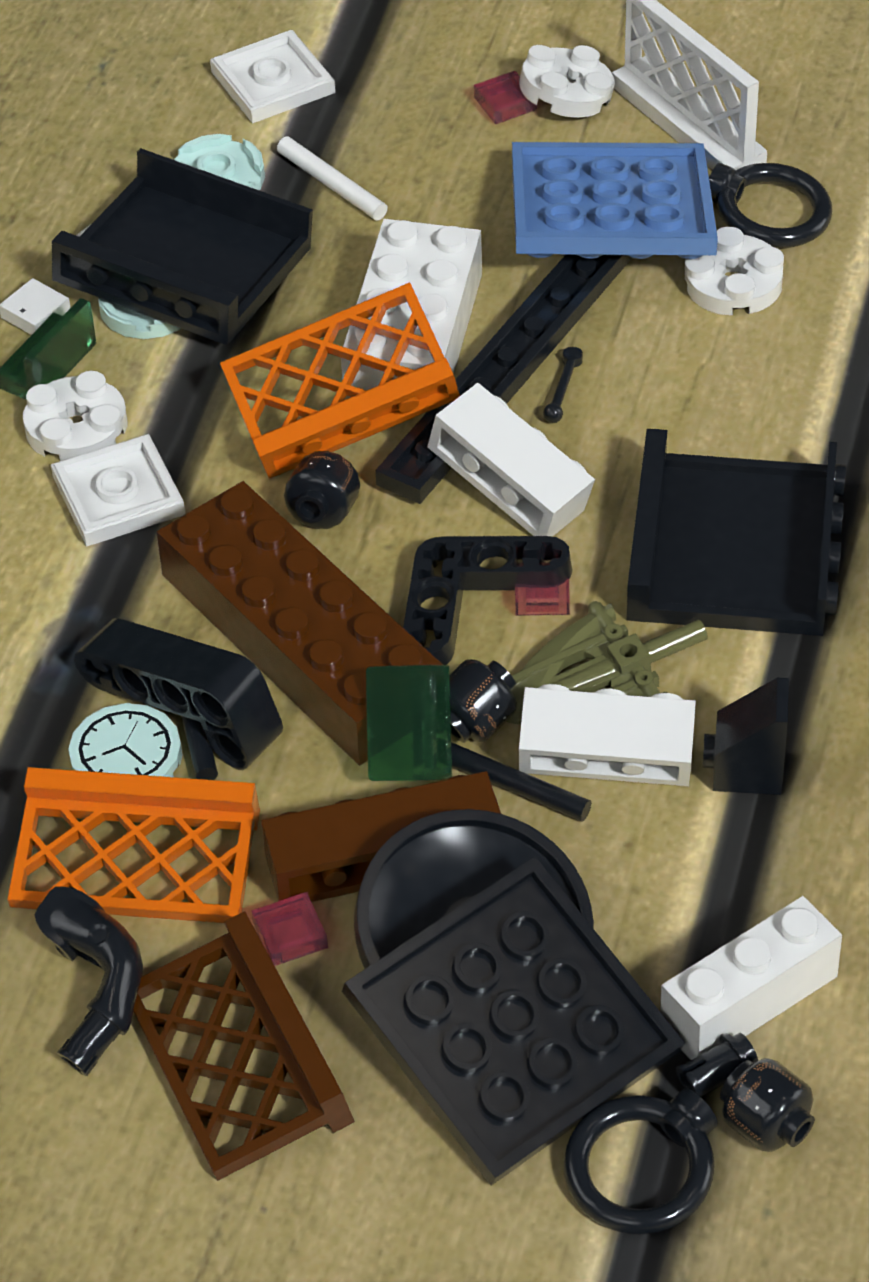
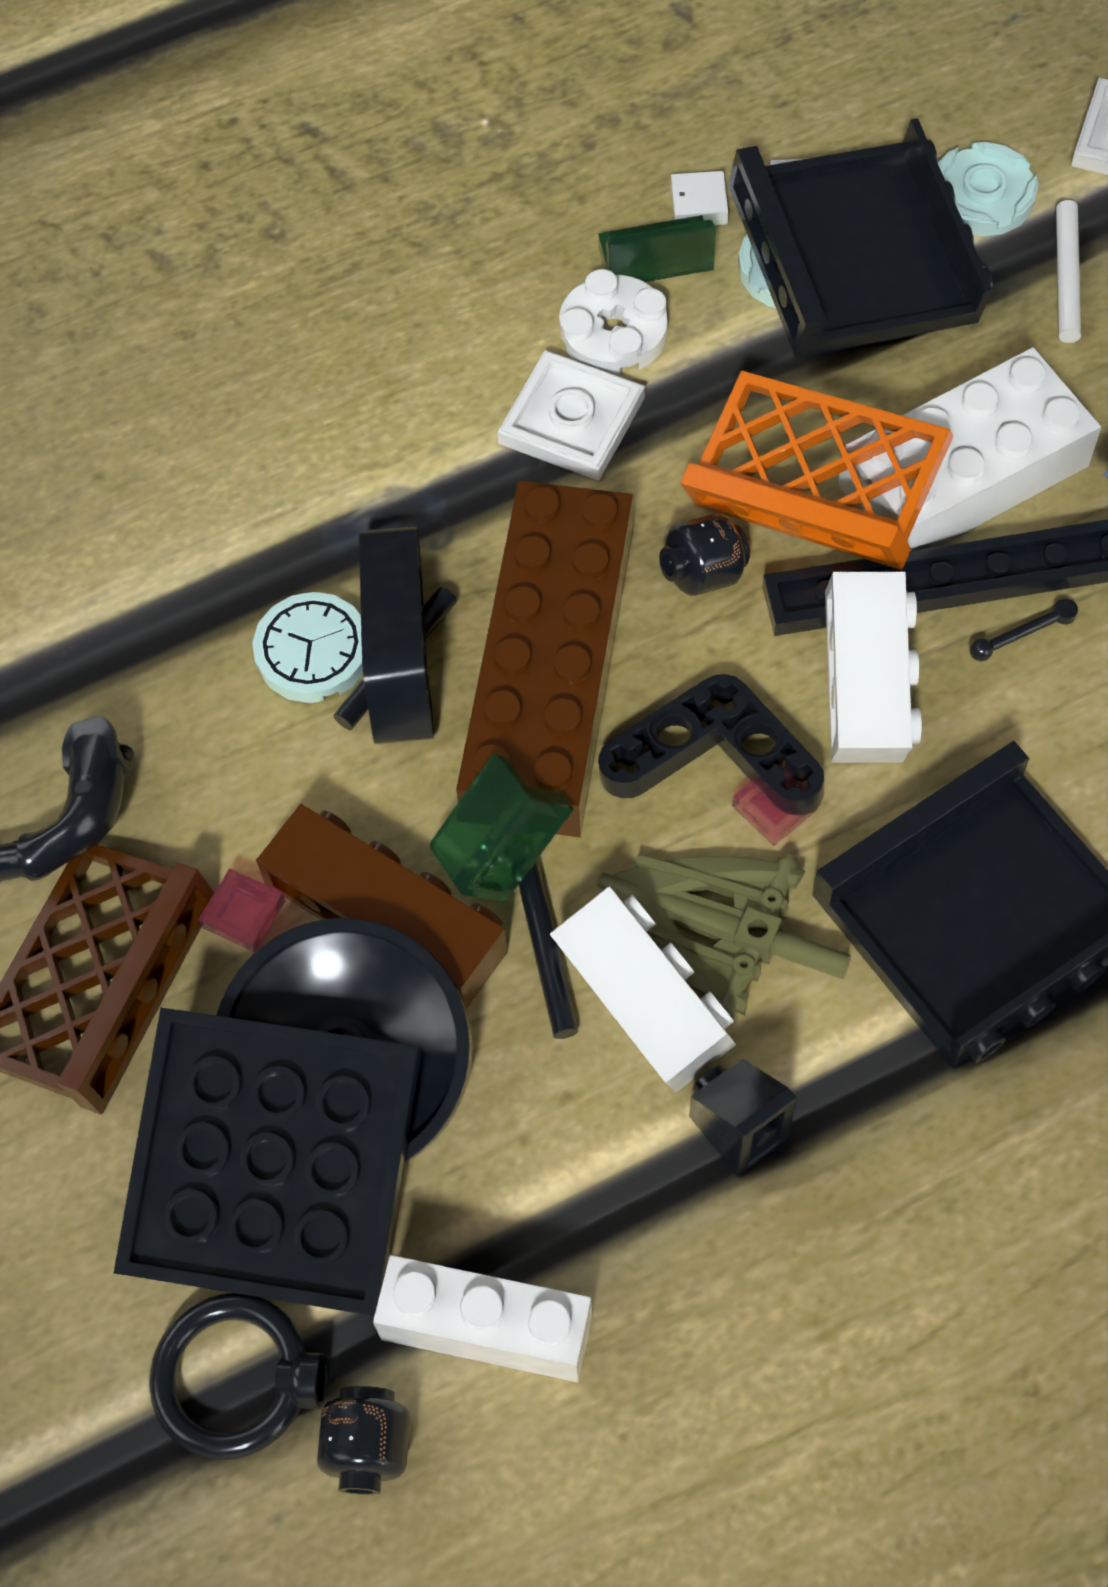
camera: 50 degrees right, 15 degrees up
orange fence [7,767,260,923] -> none
black head [433,659,517,743] -> none
black pin [676,1033,759,1098] -> none

